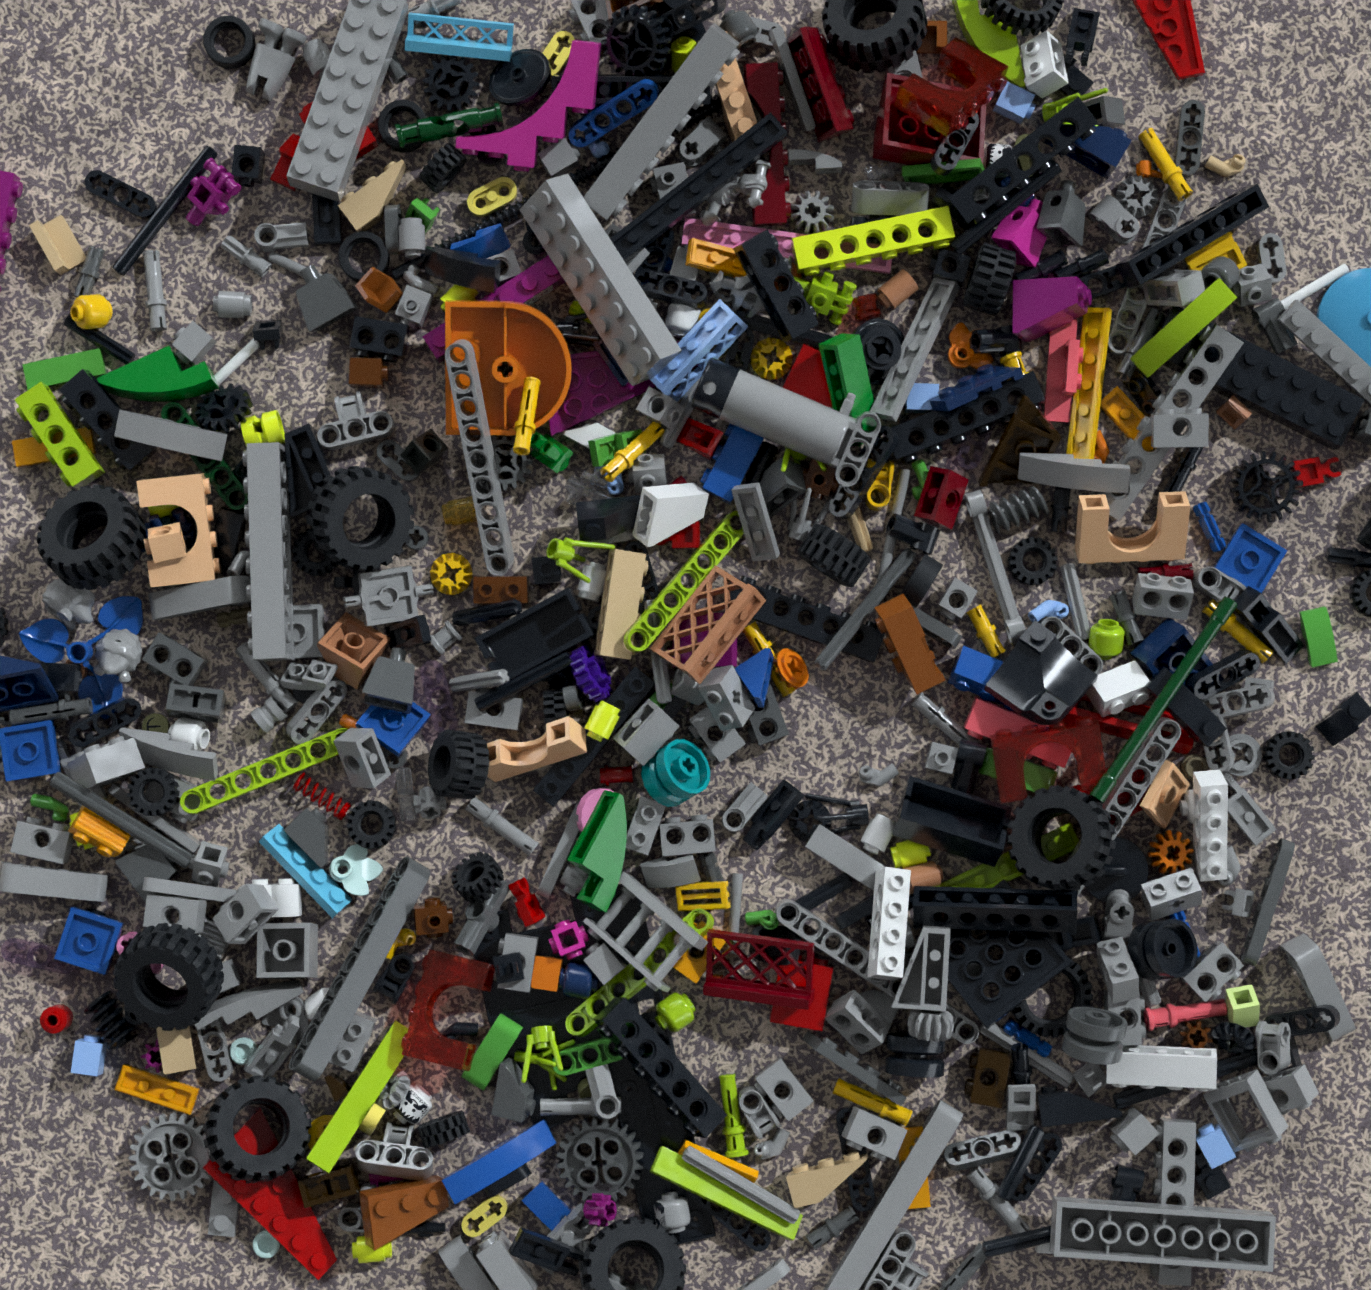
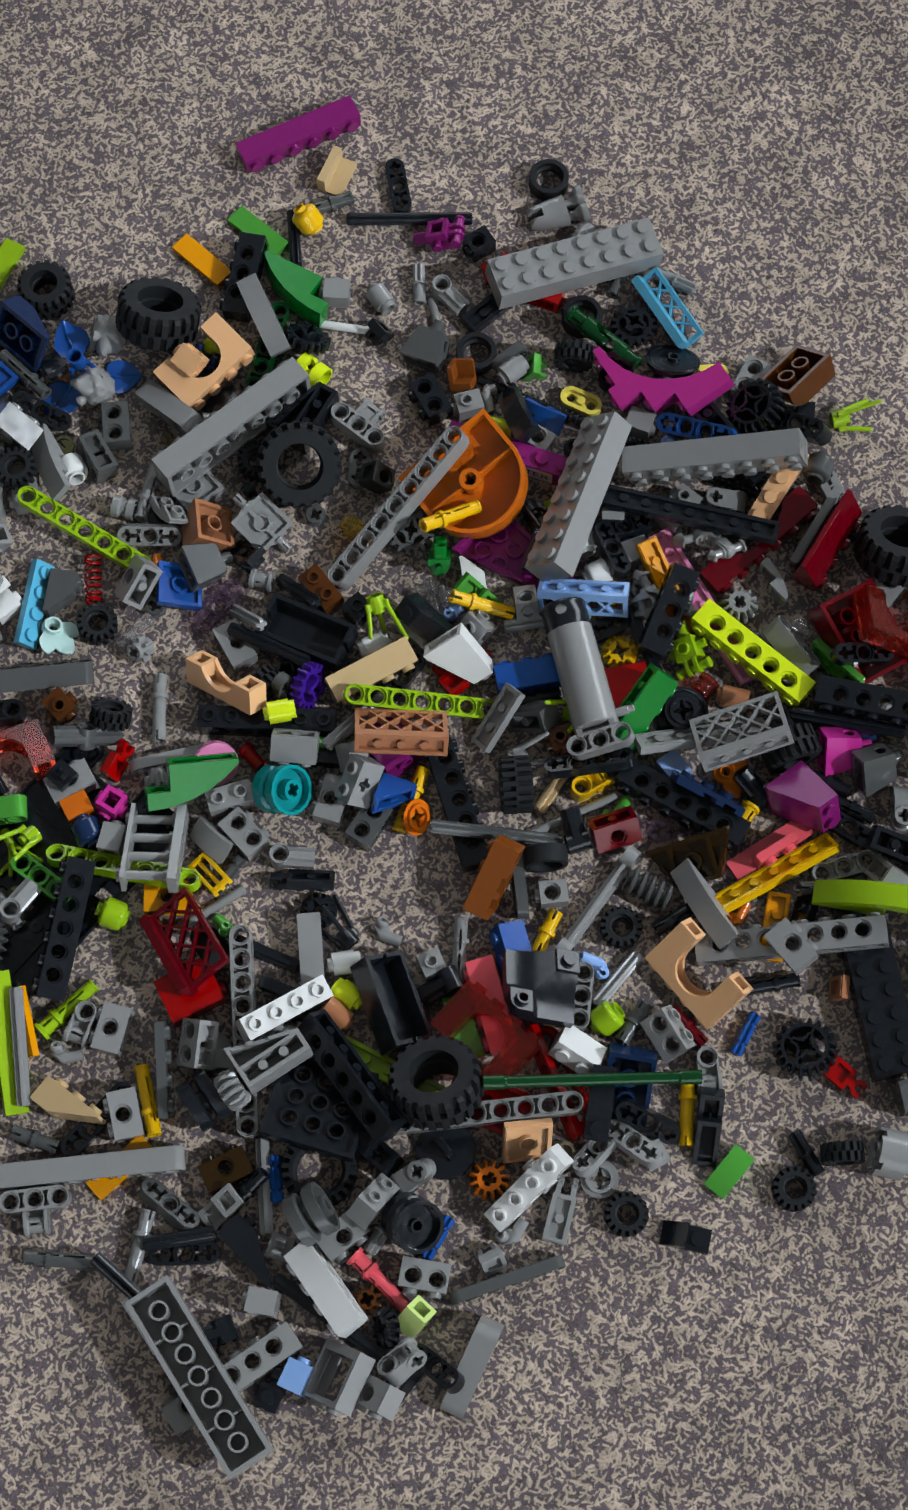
camera: 55 degrees right, 15 degrees down
lime brick [14,382,106,490] -> none
light grey pin [143,250,167,331] -> none
tan slope [338,159,407,232] -> none
reddish brown brick [349,358,389,389] -> none
yellow arm [386,928,416,959] -> none
black tyre [428,729,489,800] -> none
yellow gear [430,552,473,595] -> none
red slope [676,418,724,460] -> none
light grey brick [1141,867,1202,921] -> none
blue plate [1214,523,1288,593] -> none
none -> light grey fence [689,691,794,772]

